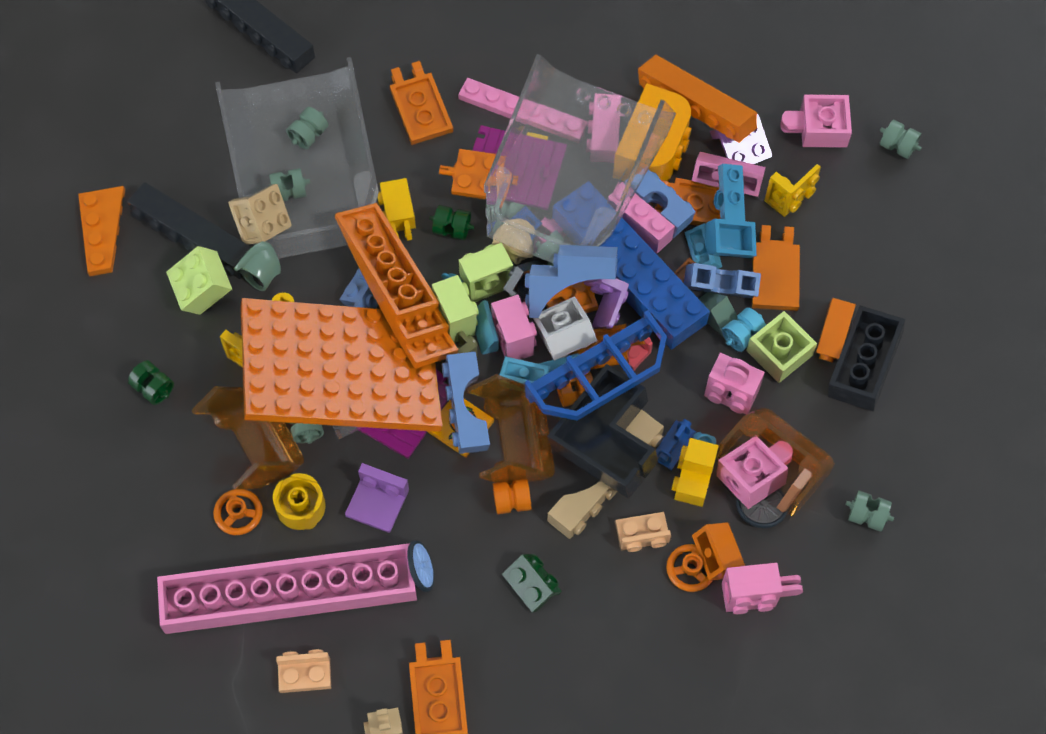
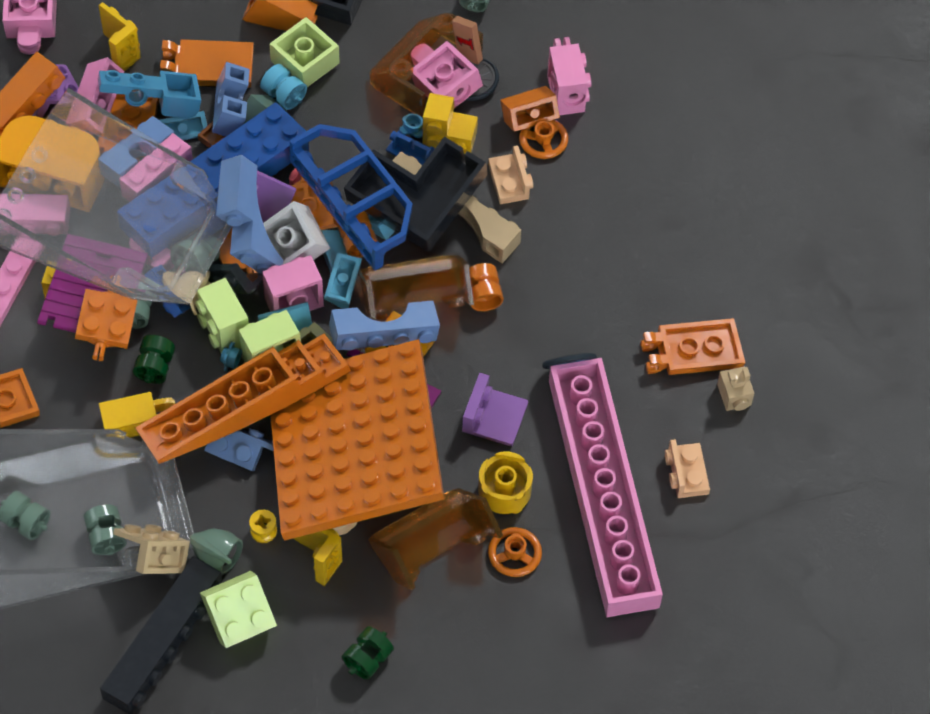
camera: 95 degrees left, 5 degrees down
bracket [502,554,562,612] -> none
bright pink brick [704,353,765,415] -> none

